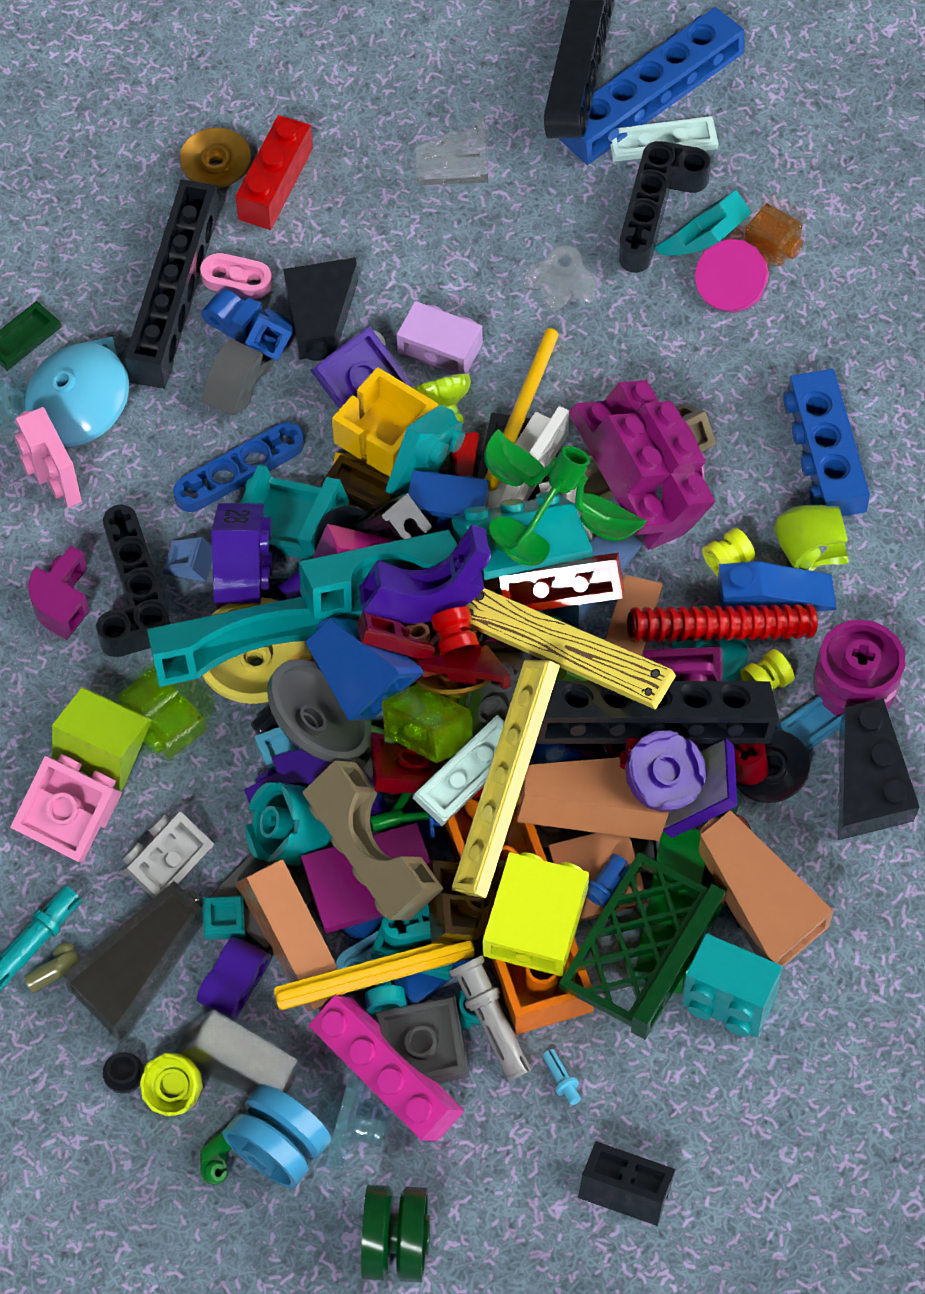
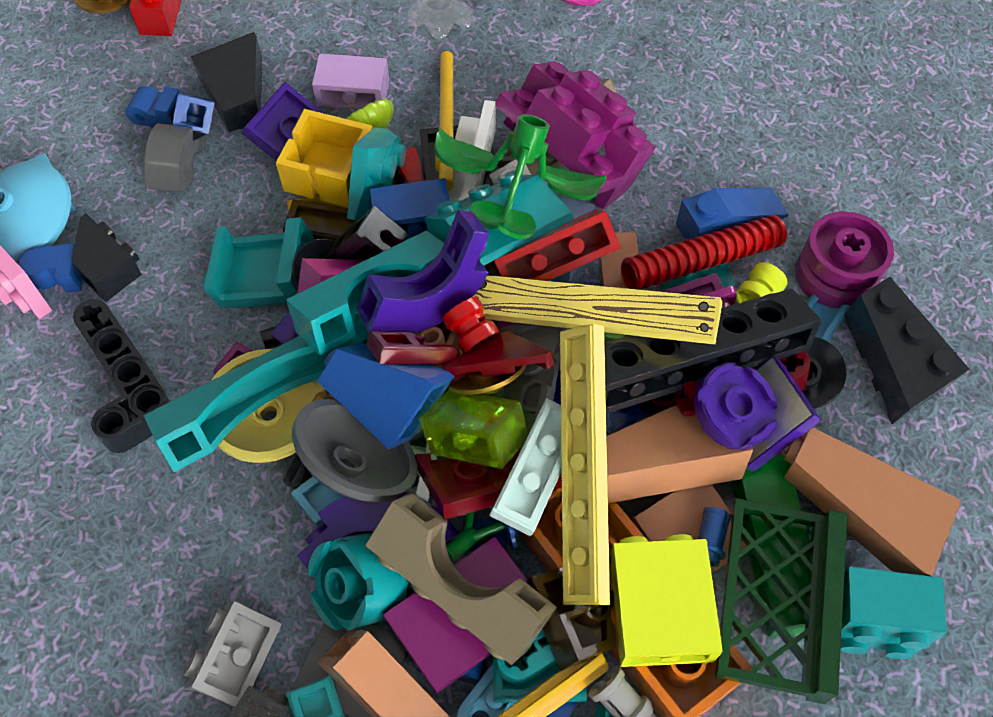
camera: 20 degrees left, 0 degrees up
bright pink plate [10,754,122,863] -> none
magenta brick [28,546,89,640] -> none
lime slope [52,687,152,791] -> none
clear neon green brick [117,667,206,760] -> none
black brick [125,179,219,389] -> none
medium blue slope [163,537,212,582] -> none
blue beam [173,422,304,512] -> none
bright pink plate [200,253,272,299] -> none
dark purple brick [211,503,273,603] -> none
neon yellow wheel [702,528,755,577] -> none
lime piece [773,505,849,571] -> none
blue brick [783,369,870,516] -> none
none -> blue leg [19,244,83,292]
none -> black slope [72,214,142,302]

